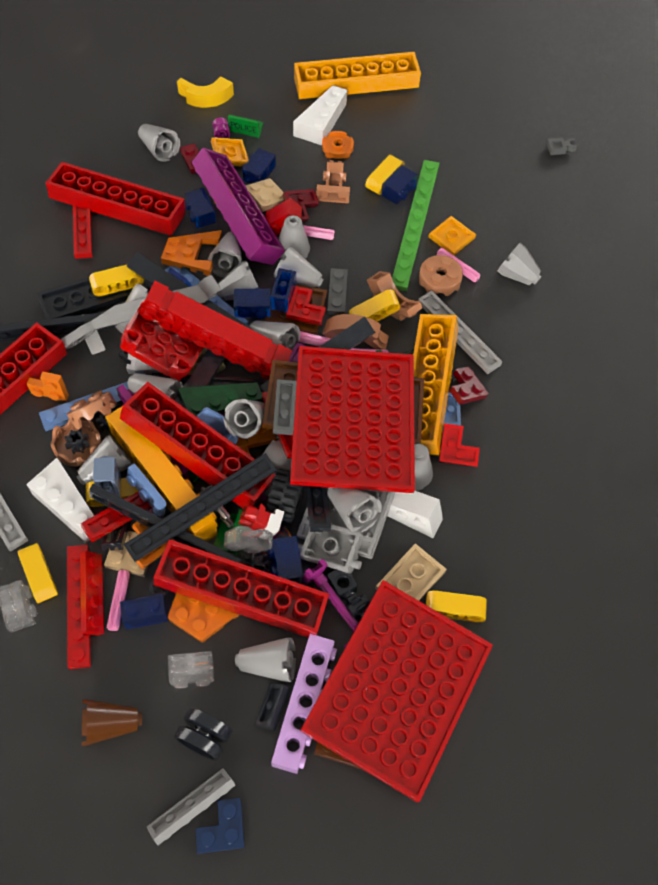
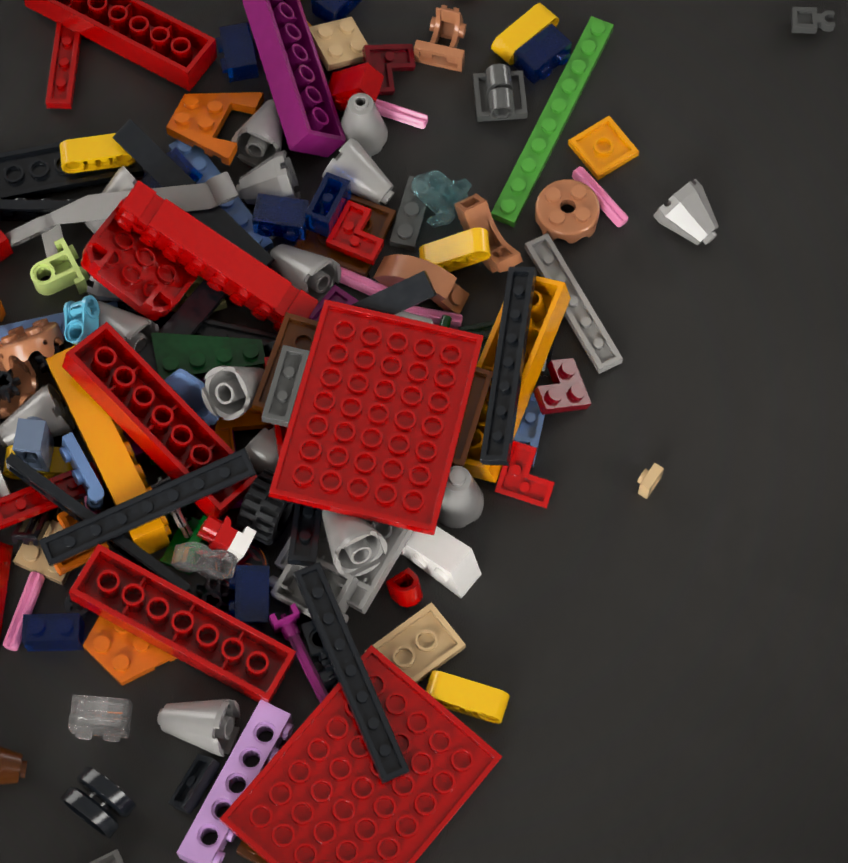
camera: 15 degrees right, 5 degrees up
none -> yellowish green pin [30,238,90,296]
none -> medium azure piece [63,295,100,345]
none -> black tile [293,562,410,784]
none -> red plate [386,567,423,607]
none -> clear light blue pin [412,170,472,228]
none -> dark grey plate [473,64,528,122]
none -> black plate [480,267,537,466]
none -> tan plate [637,463,664,499]

